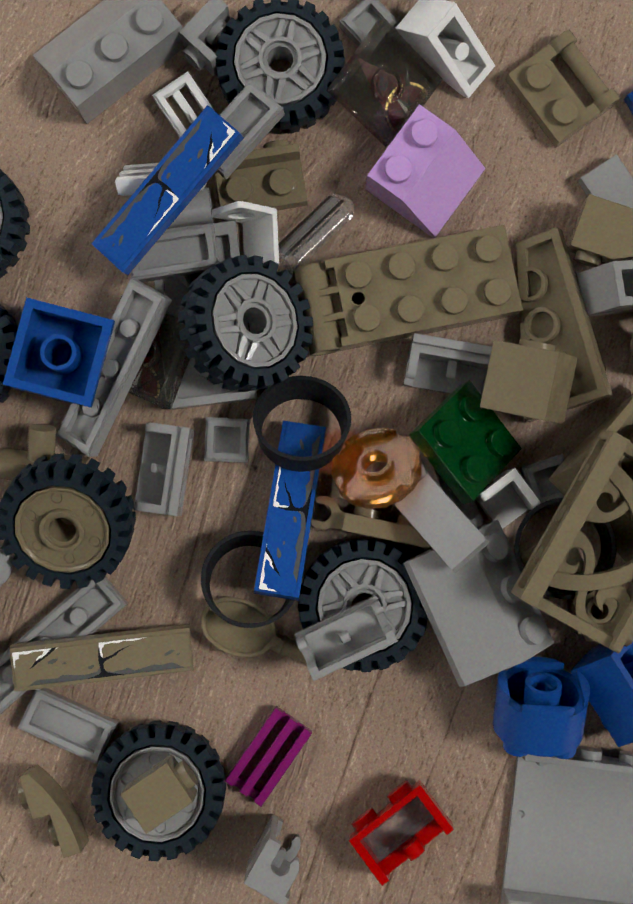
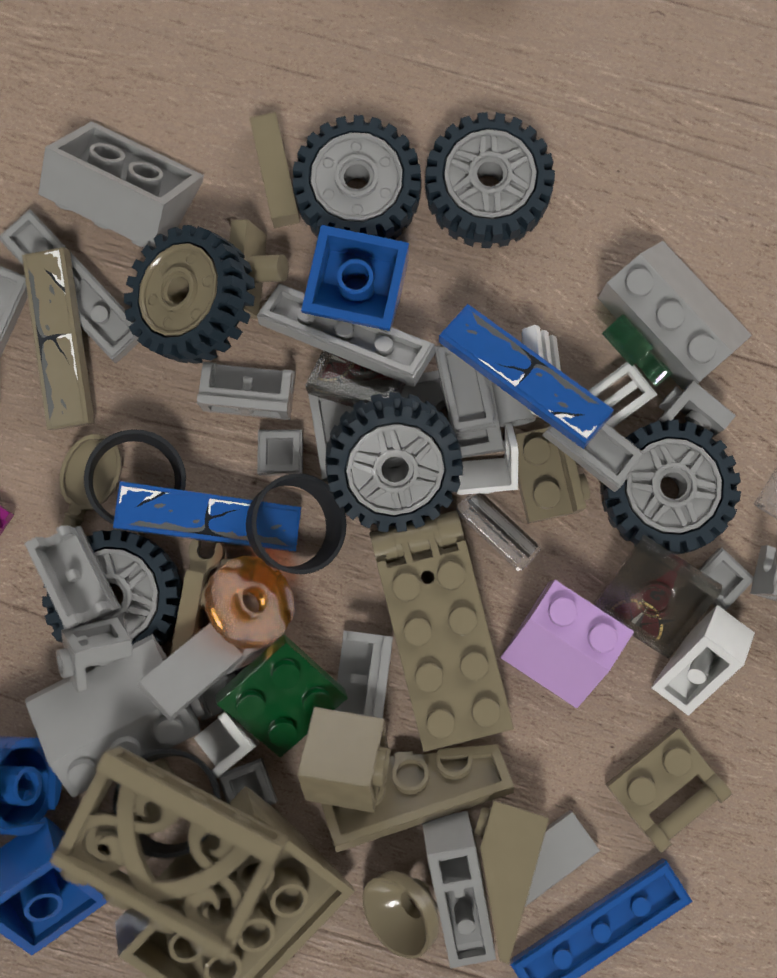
camera: 90 degrees right, 5 degrees down
none -> light grey bracket [56,617,133,692]
none -> clear green bar [602,314,672,387]

